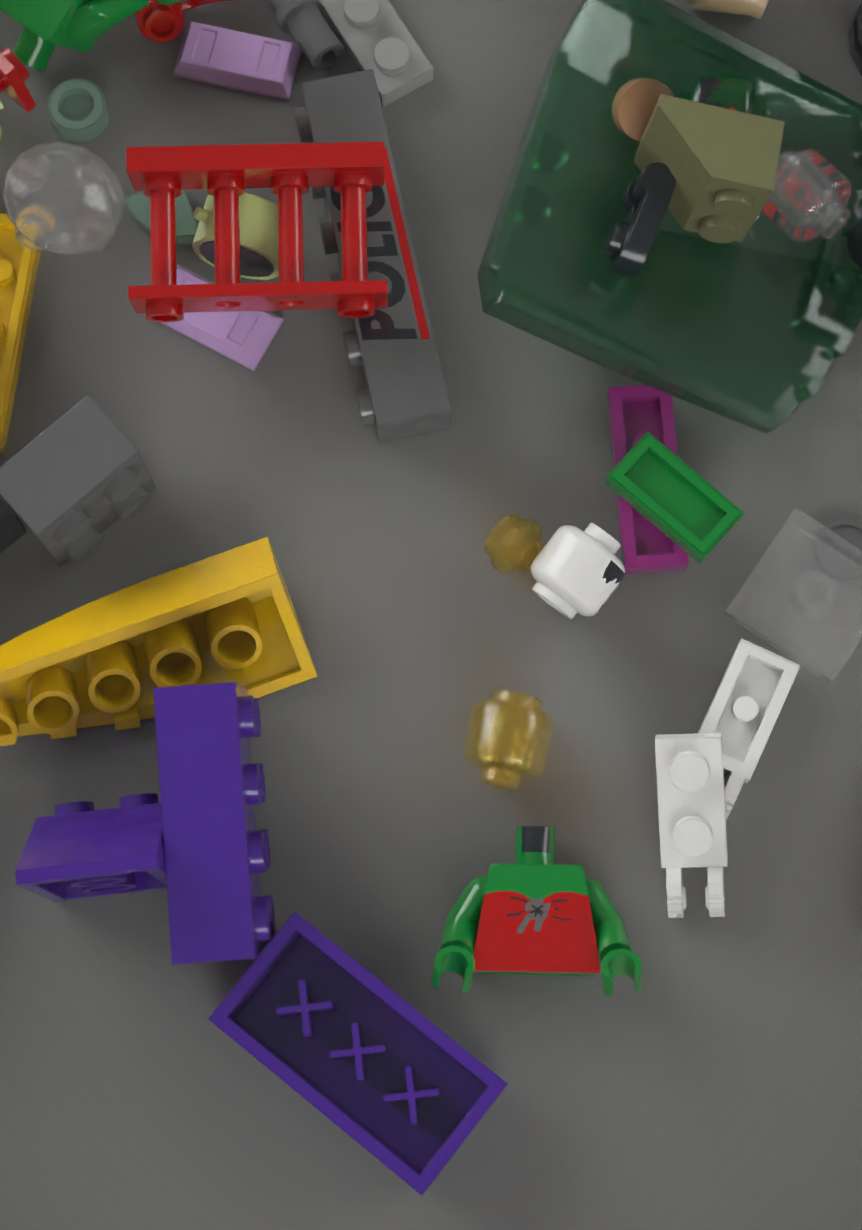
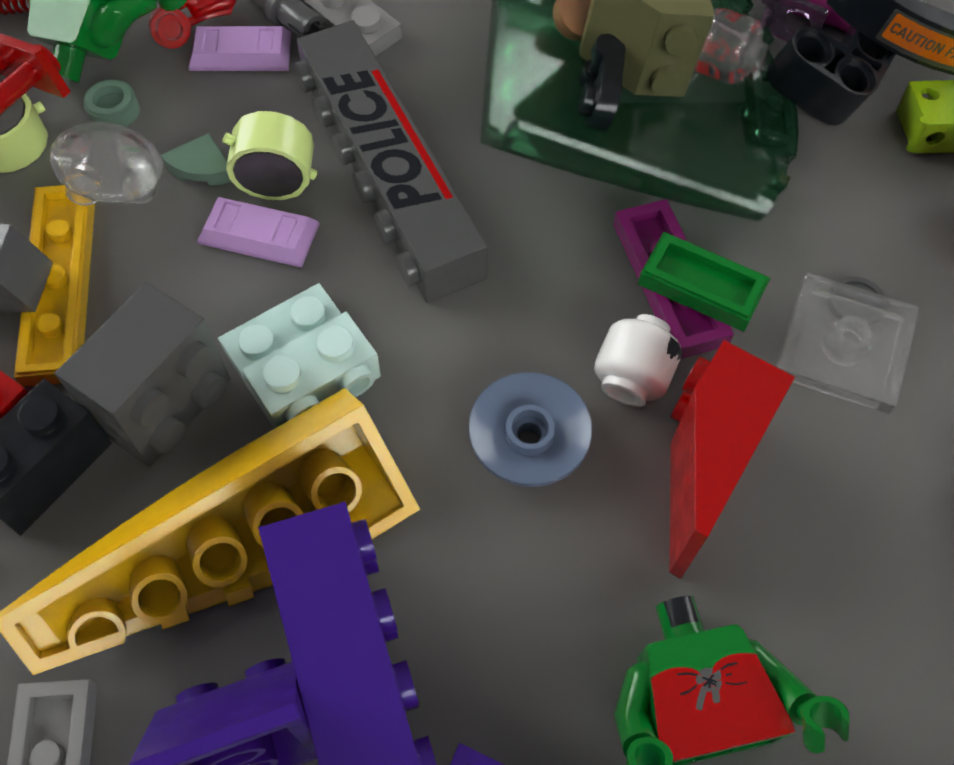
camera: 15 degrees left, 15 degrees down
red fence [126,141,388,323] -> none
clear yellow head [464,690,553,789] -> none
clear yellow plate [484,513,542,574] -> none
white hinge [655,733,728,918] -> none
white hinge [698,638,800,821] -> none
none -> light aqua plate [218,283,381,429]
none -> sand blue dish [469,372,592,487]
none -> red slope [669,340,795,579]

